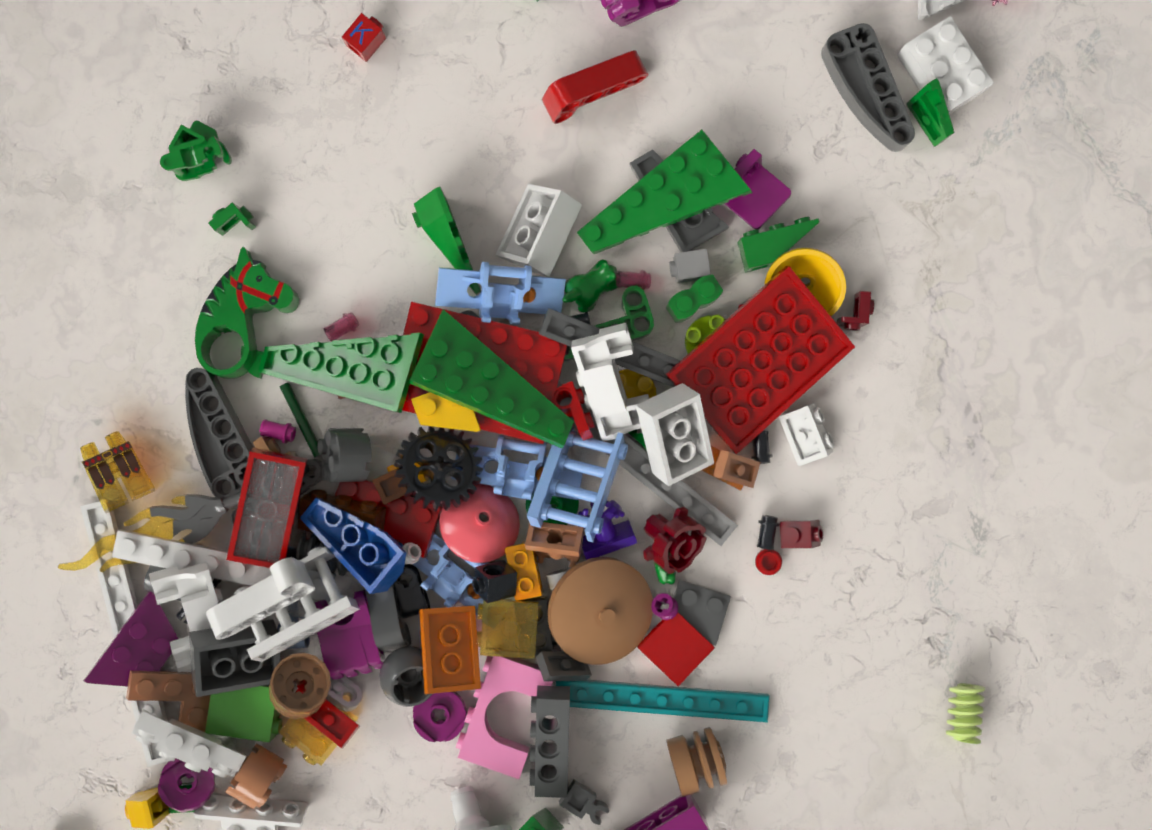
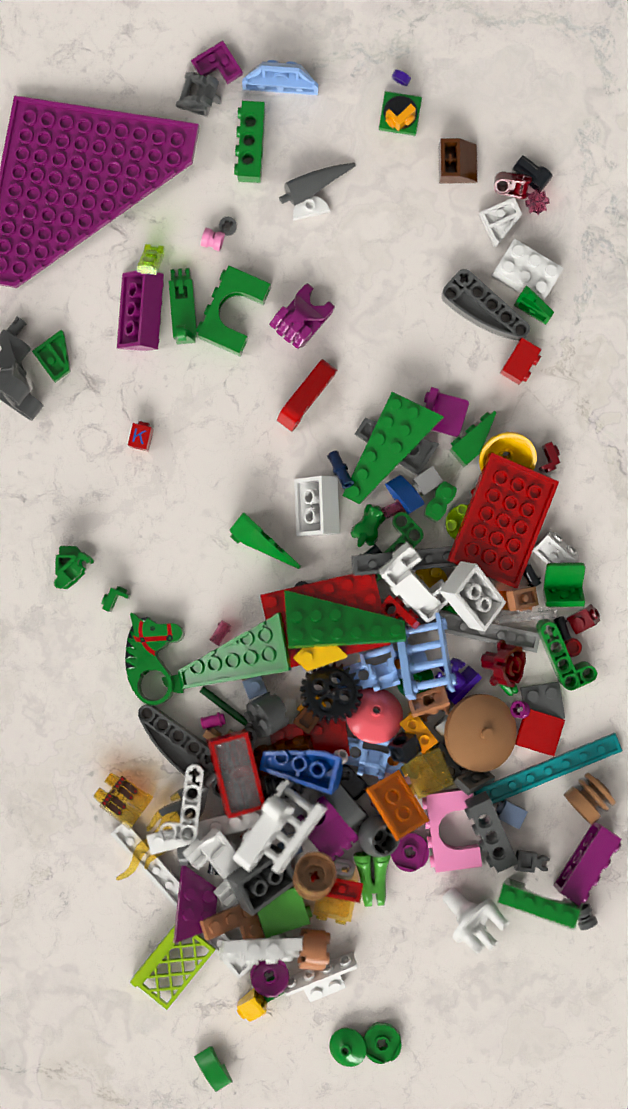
camera: 30 degrees left, 0 degrees up
light blue piece [435,261,566,325] -> none
none -> lime fence [130,925,216,1010]
none -> white beam [159,764,203,843]
none -> sand blue brick [242,676,268,700]
none -> dark blue pin [327,450,354,489]
none -> bright green piece [353,851,390,907]
none -> blue slope [385,475,425,514]
none -> clear wing [495,607,559,624]
none -> sand blue brick [495,799,528,829]
none -> red brick [500,338,542,385]
none -> green beam [536,618,598,691]
none -> green bracket [543,563,585,607]

